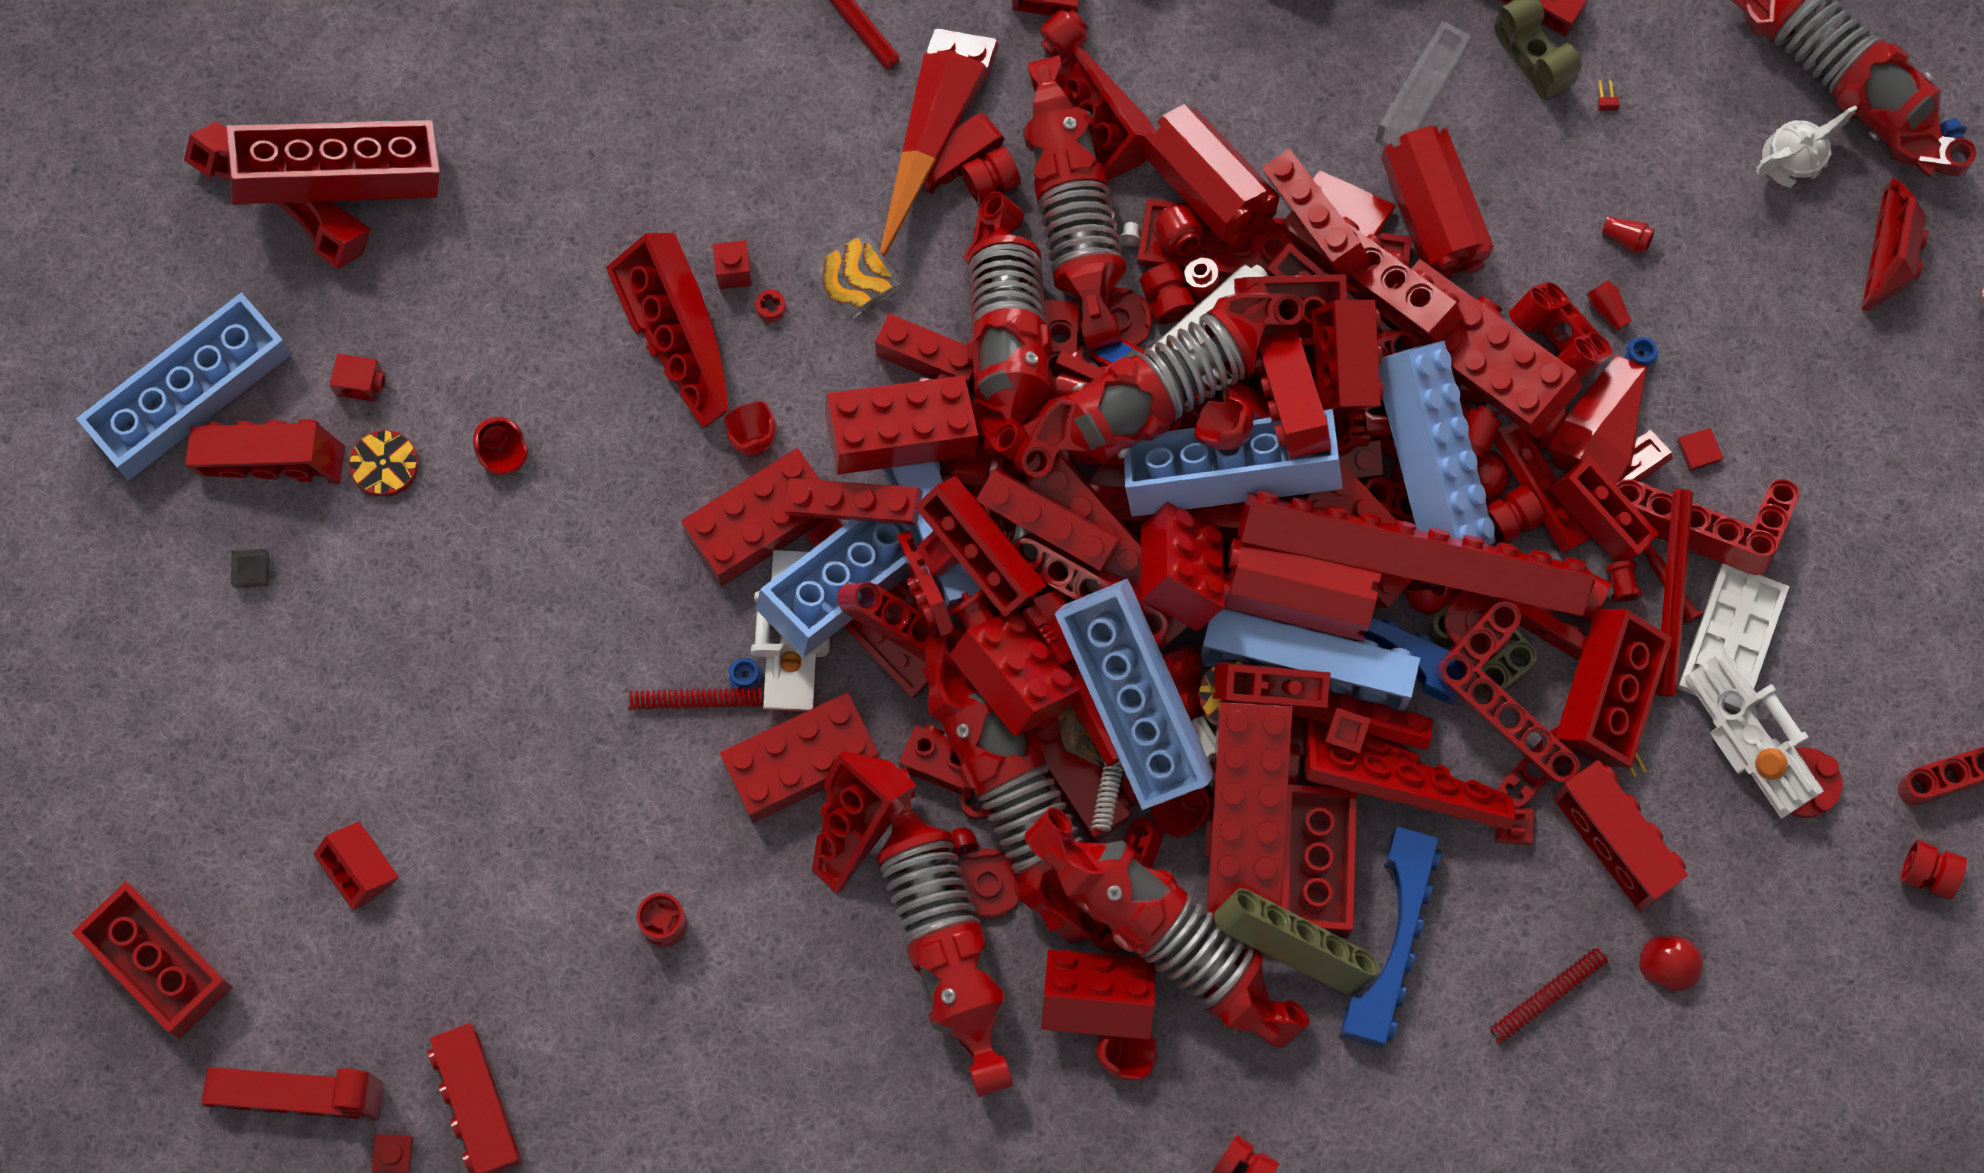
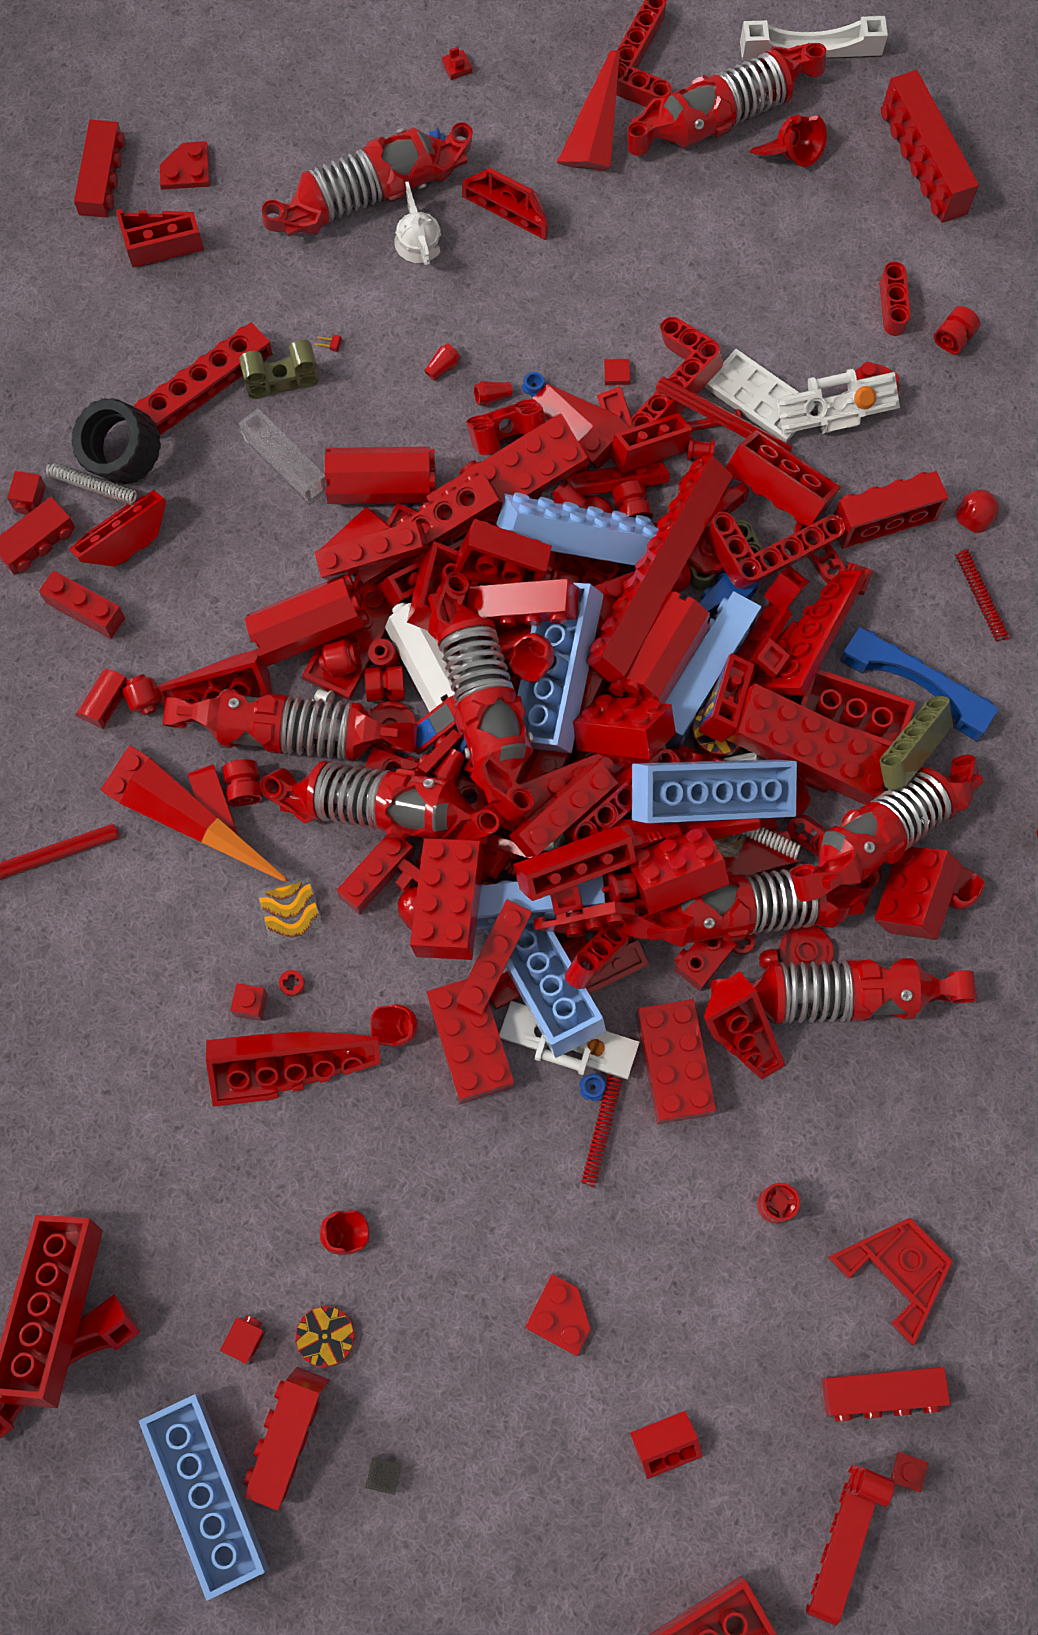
camera: 75 degrees left, 0 degrees up
none -> red plate [525,1274,590,1356]
none -> red brick [764,566,809,608]
none -> red wing [827,1218,953,1346]

